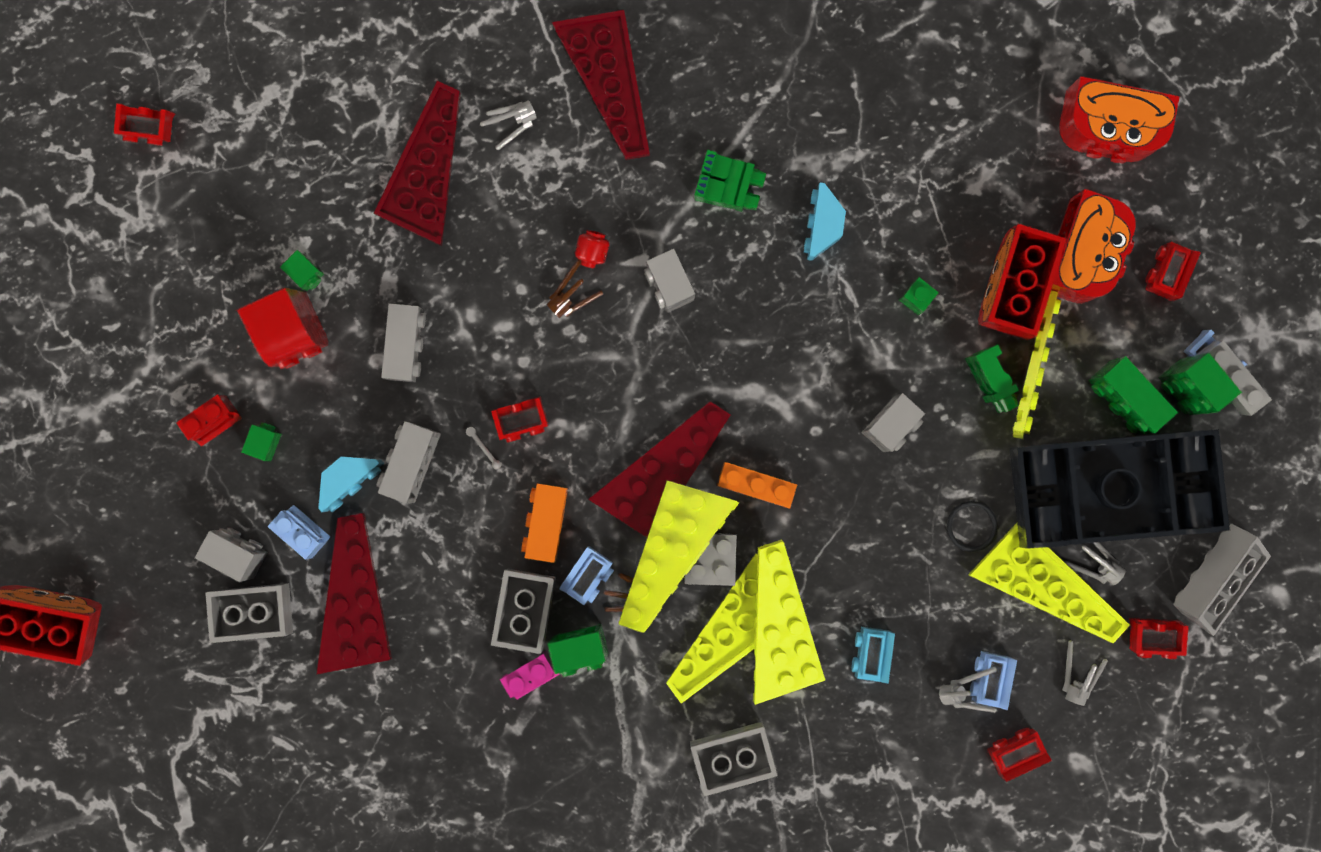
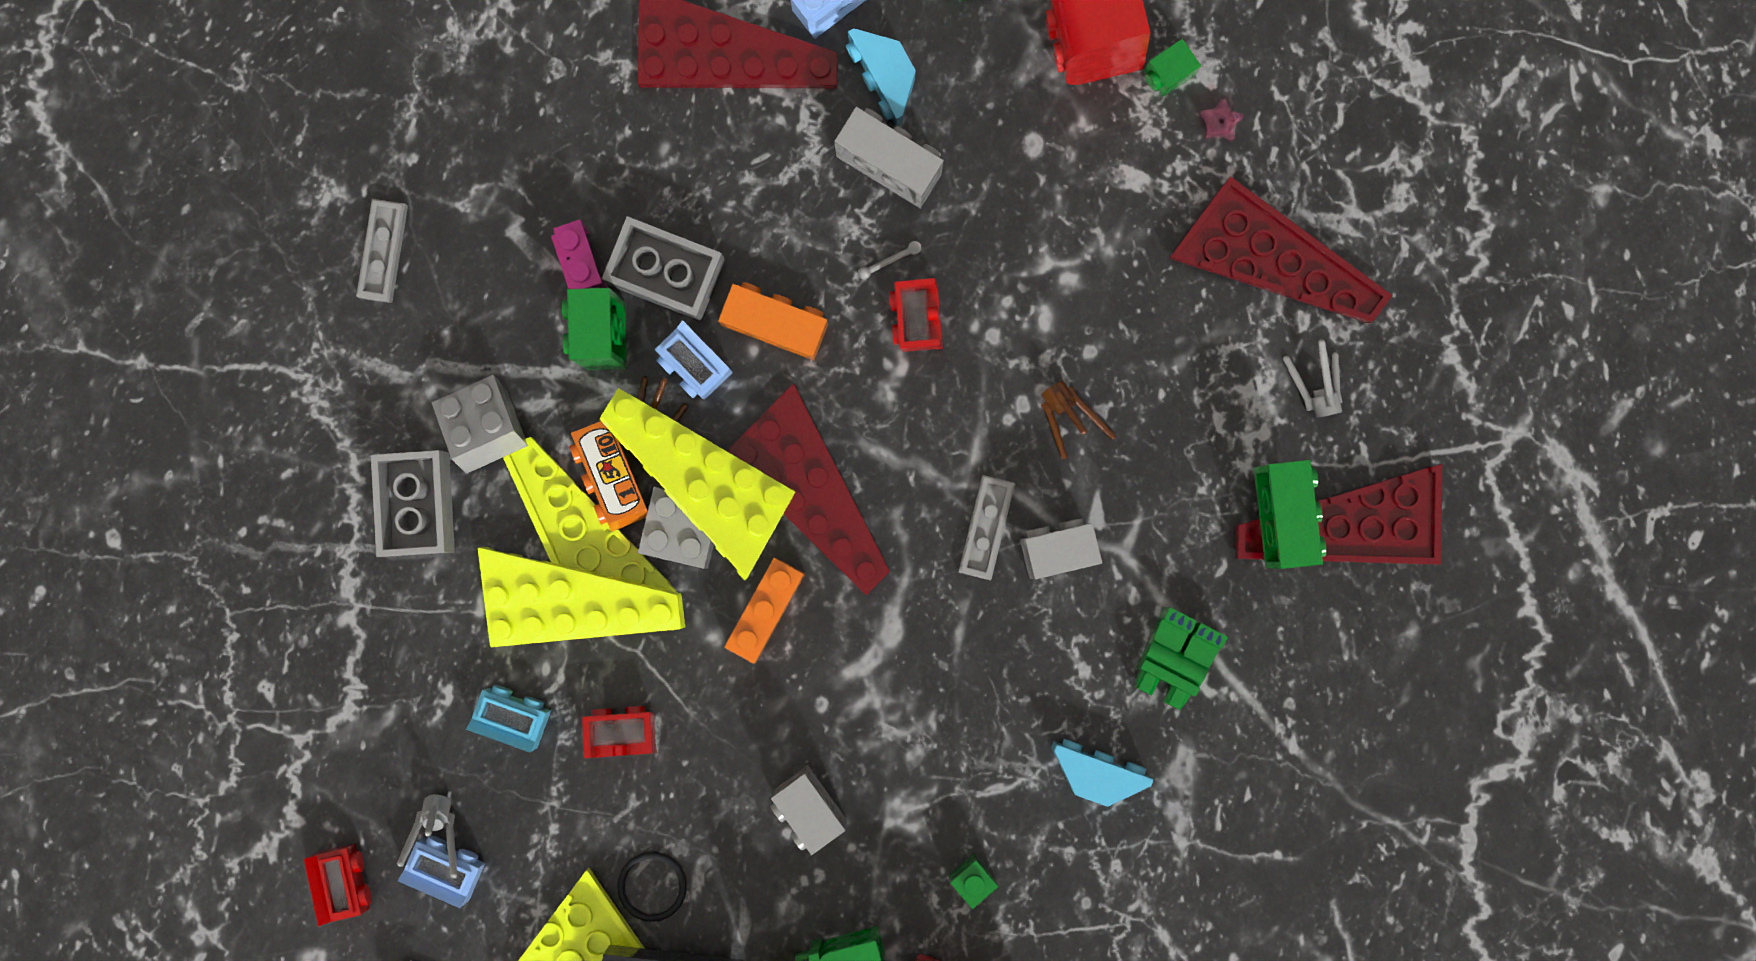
camera: 110 degrees right, 0 degrees up
light grey brick [381,304,426,382] -> none
red head [575,230,609,268] -> none
none -> light grey tile [356,199,408,303]
none -> light grey brick [431,375,528,474]
none -> brick [569,421,648,532]
none -> red window [582,706,657,758]
none -> light grey tile [958,475,1015,580]
none -> clear pink plate [1200,99,1243,141]
none -> green brick [1254,460,1326,569]

